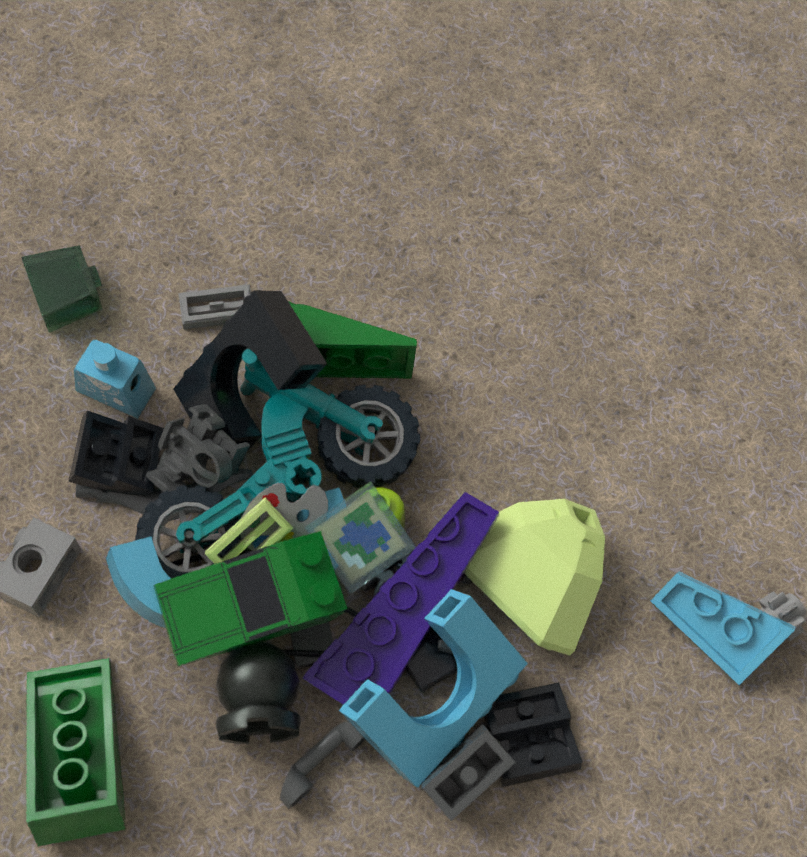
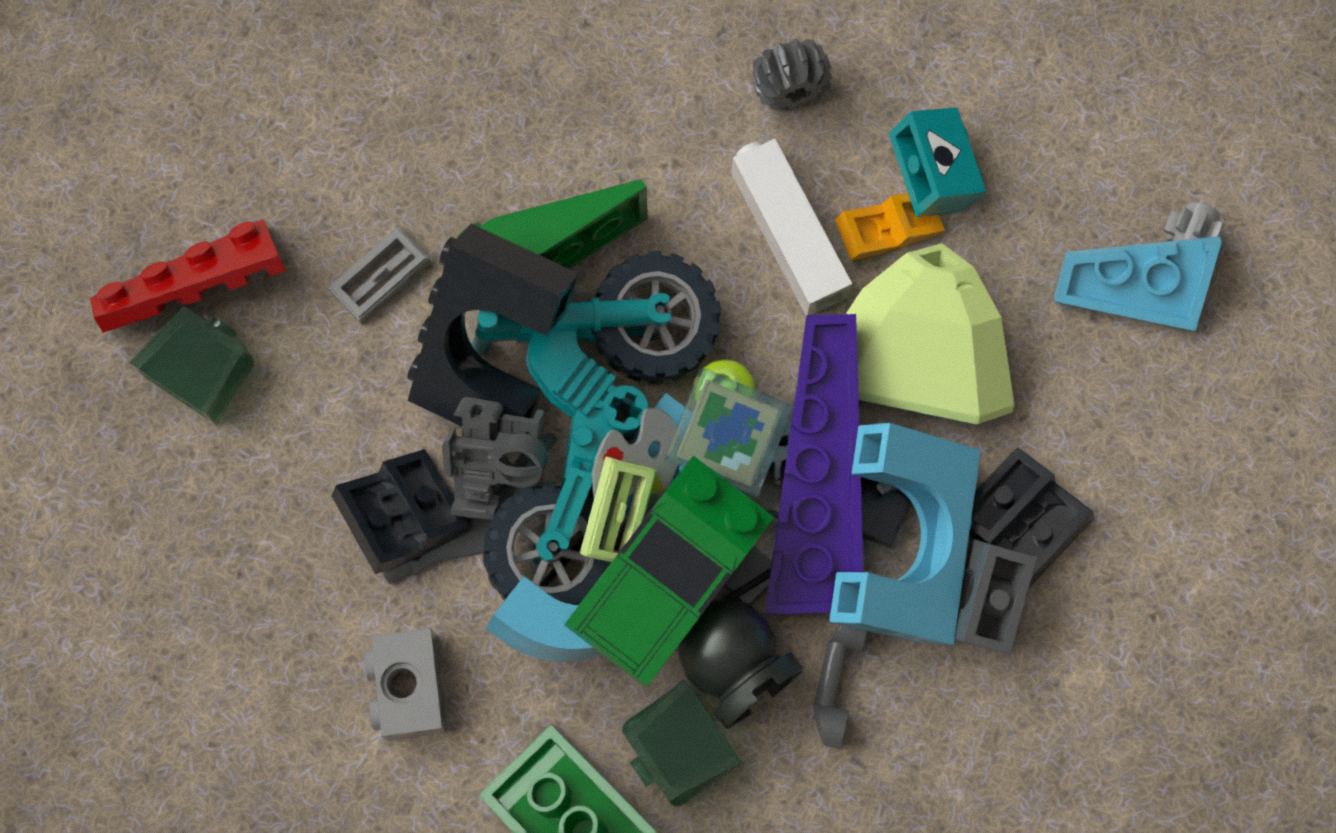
camera: 25 degrees left, 10 degrees up
medium azure torso [74,340,156,419] -> none
none -> red wing [90,219,286,333]
none -> clear green torso [622,679,742,807]
none -> white brick [732,139,852,316]
none -> dark grey gear [752,39,832,110]
none -> light orange slope [835,193,945,261]
none -> teal brick [888,107,986,217]

